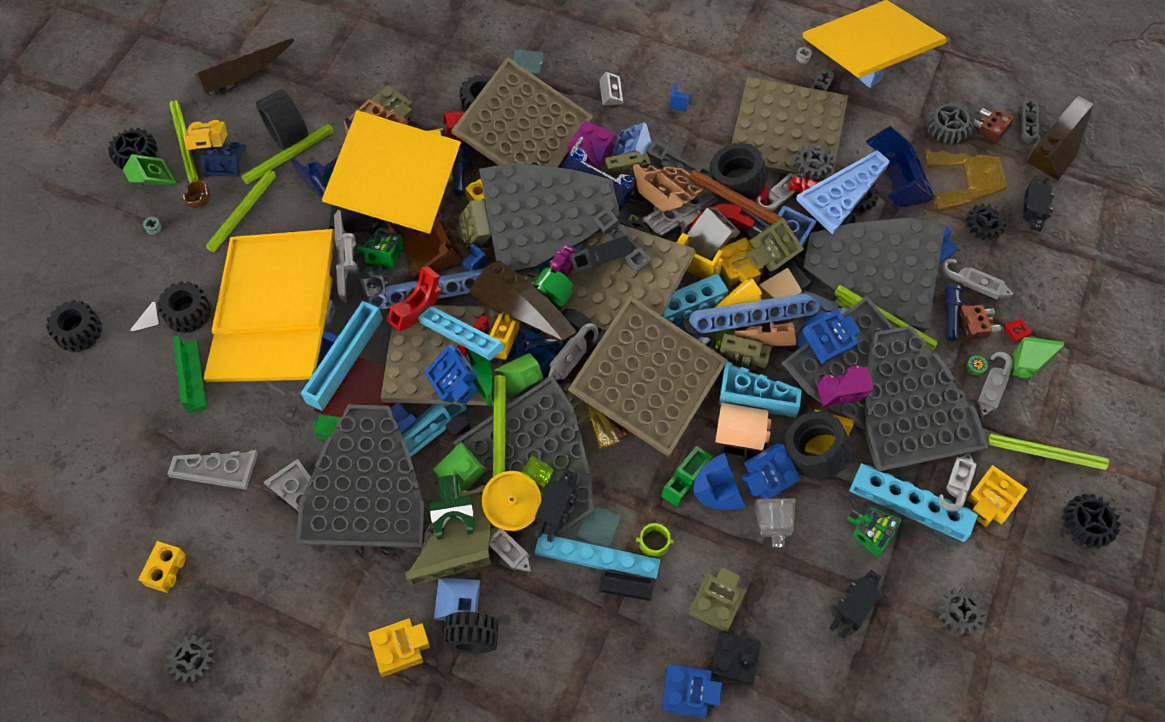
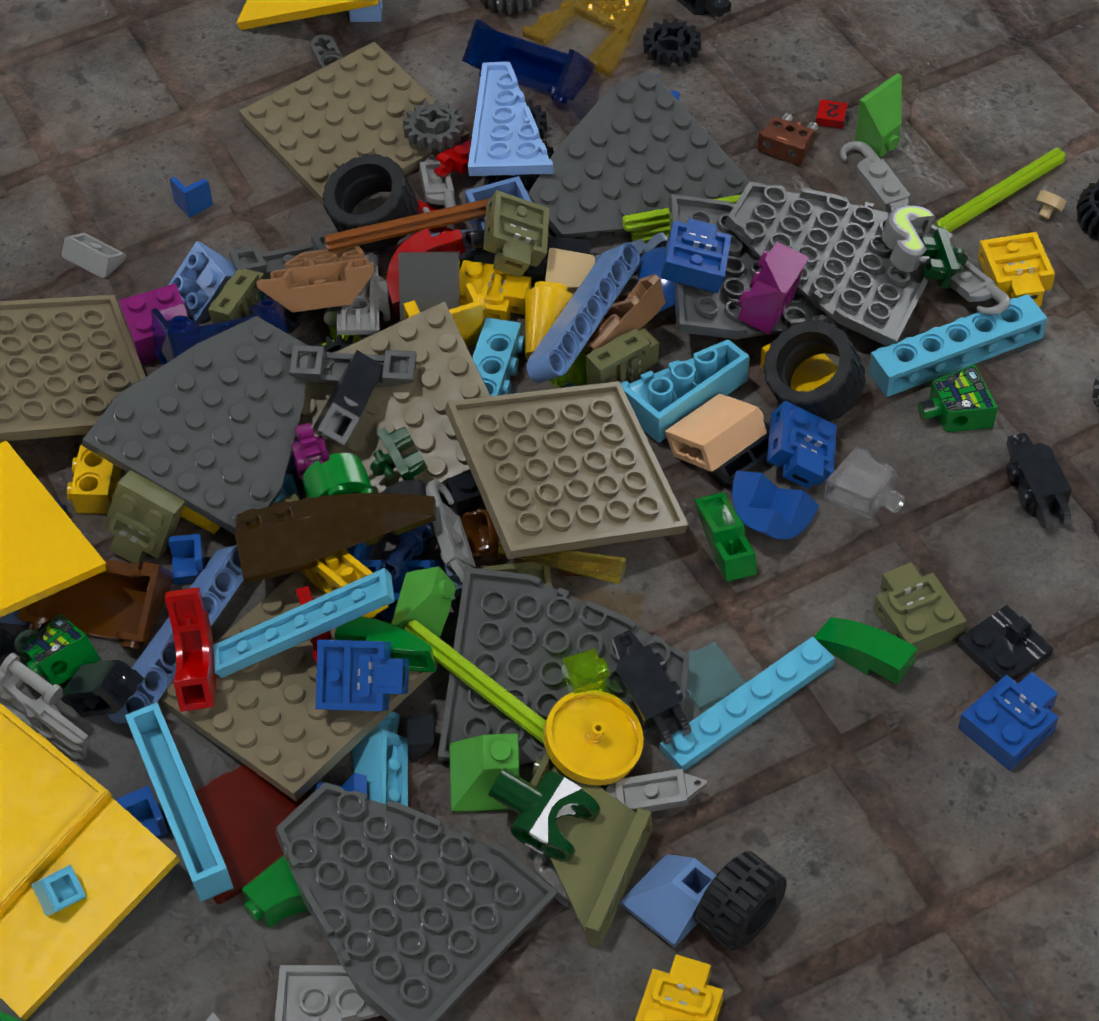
camera: 50 degrees left, 10 degrees down
black piece [599,569,654,601] -> none
lime piece [636,523,674,558] -> none
light grey bush [796,47,812,63] -> none
light grey plate [941,259,1013,299] -> none
dark blue pin [945,285,962,342] -> none
tile [966,356,988,376] -> none
none -> medium azure slope [31,865,86,916]
none -> dark green hips [370,427,428,481]
none -> green slope [814,617,918,685]
none -> light grey animal [882,205,936,272]
none -> dark green hips [921,228,968,288]
none -> tan tile [1036,190,1067,219]

